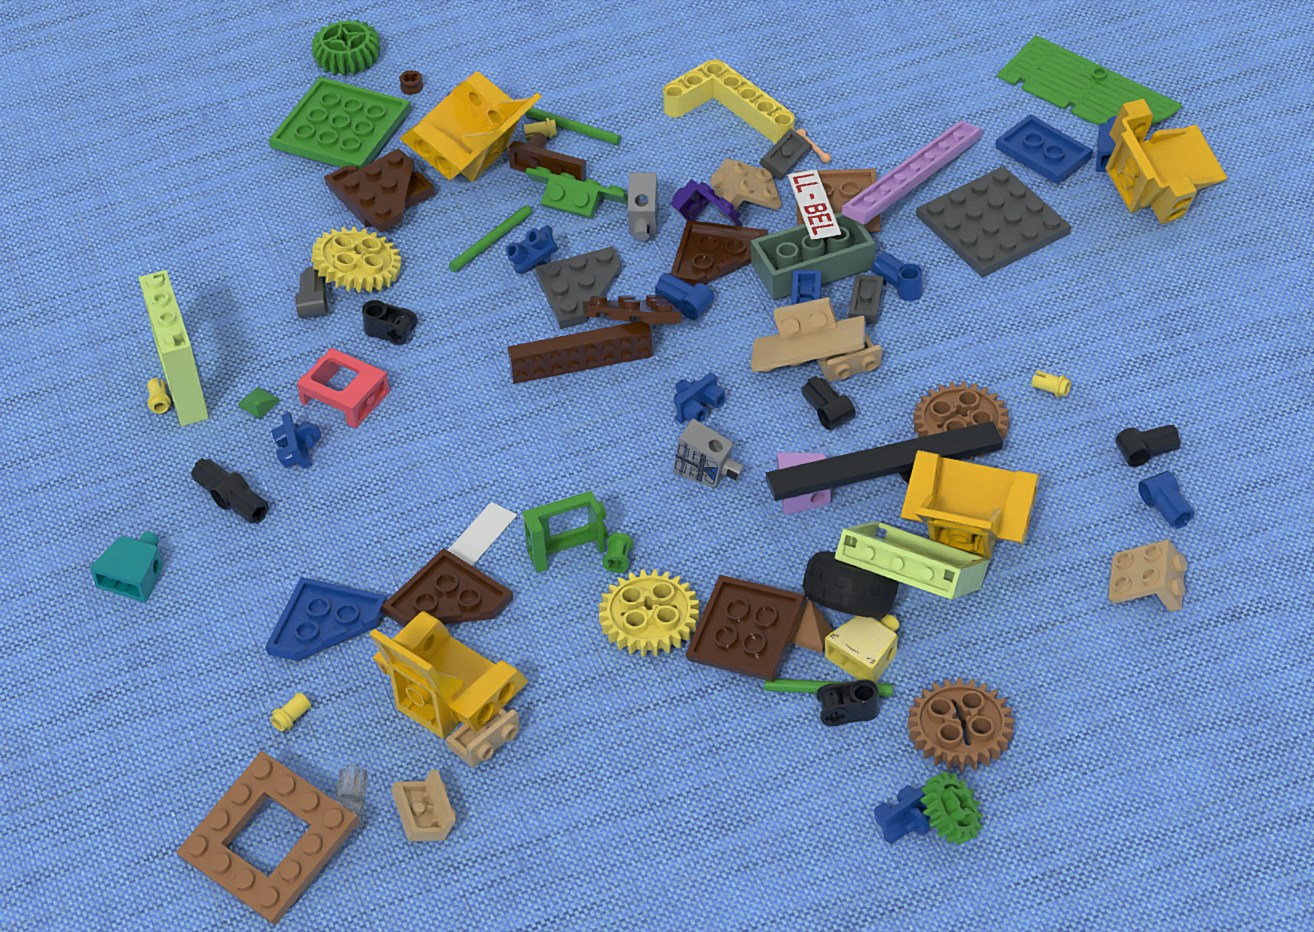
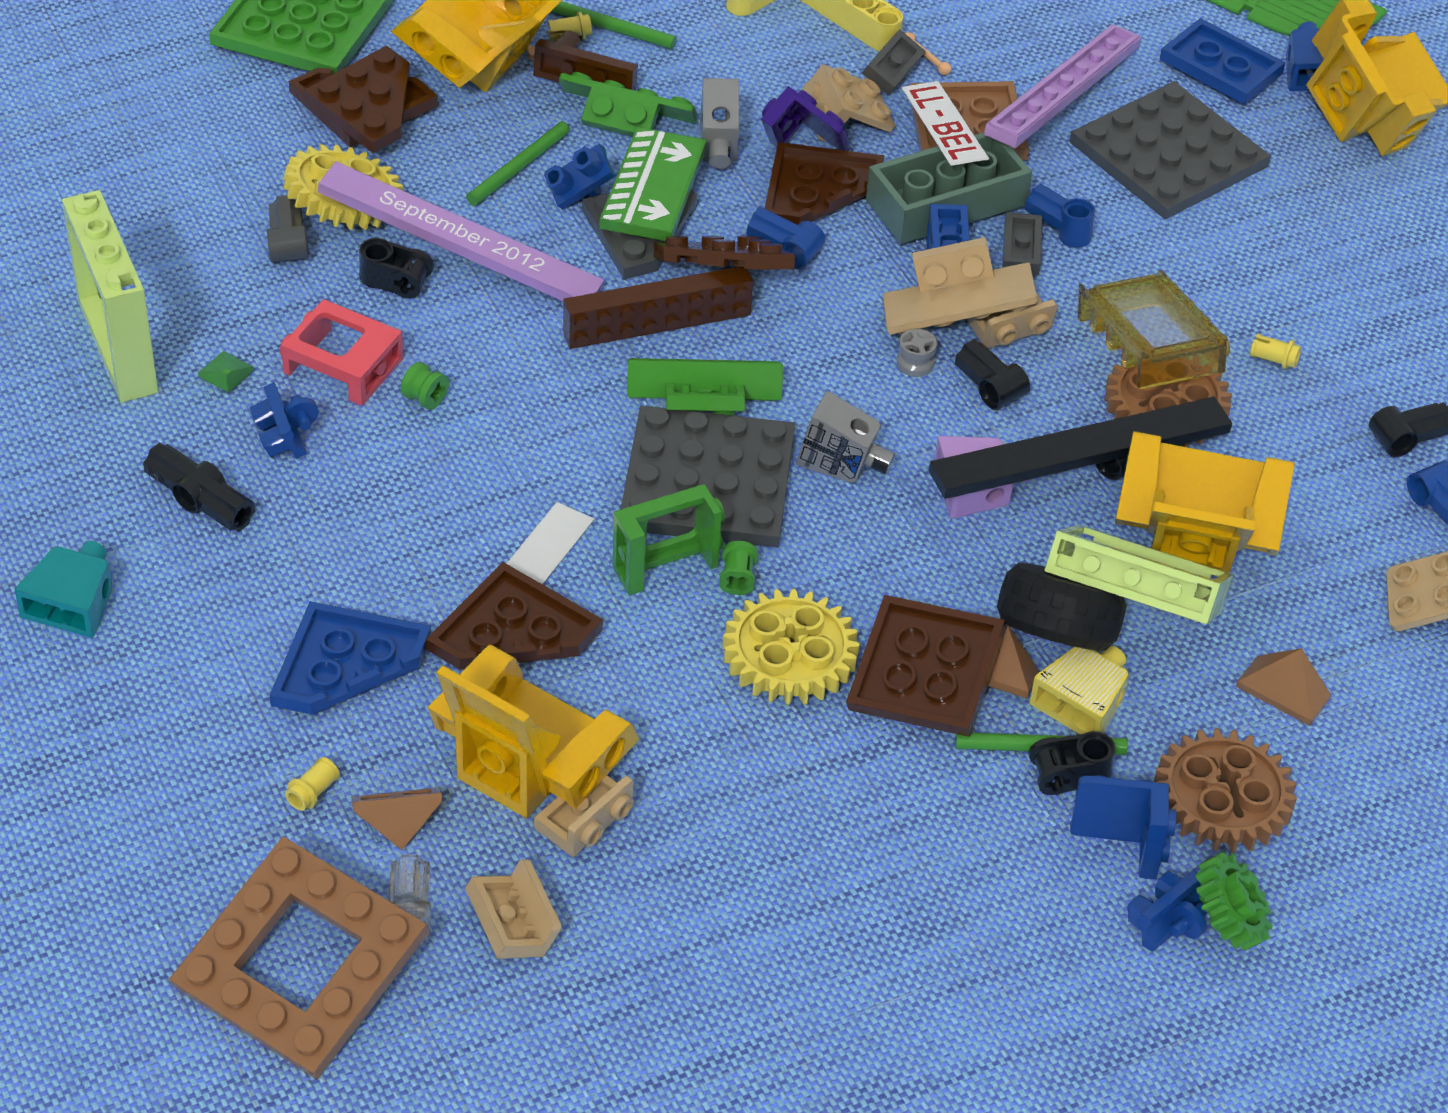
camera: 10 degrees left, 0 degrees up
light yellow pin [147,378,171,414] -> none
blue hips [674,372,725,424] -> none
none -> lavender tile [317,161,604,301]
none -> medium nougat slope [351,787,442,850]
none -> bright green wheel [401,361,449,410]
none -> bright green tile [599,127,707,241]
none -> dark grey plate [620,405,795,548]
none -> bright green bracket [627,358,783,415]
none -> light grey wheel [897,329,937,377]
none -> blue bracket [1070,775,1176,880]
none -> clear yellow window [1078,270,1230,389]
none -> medium nougat slope [1236,648,1331,726]

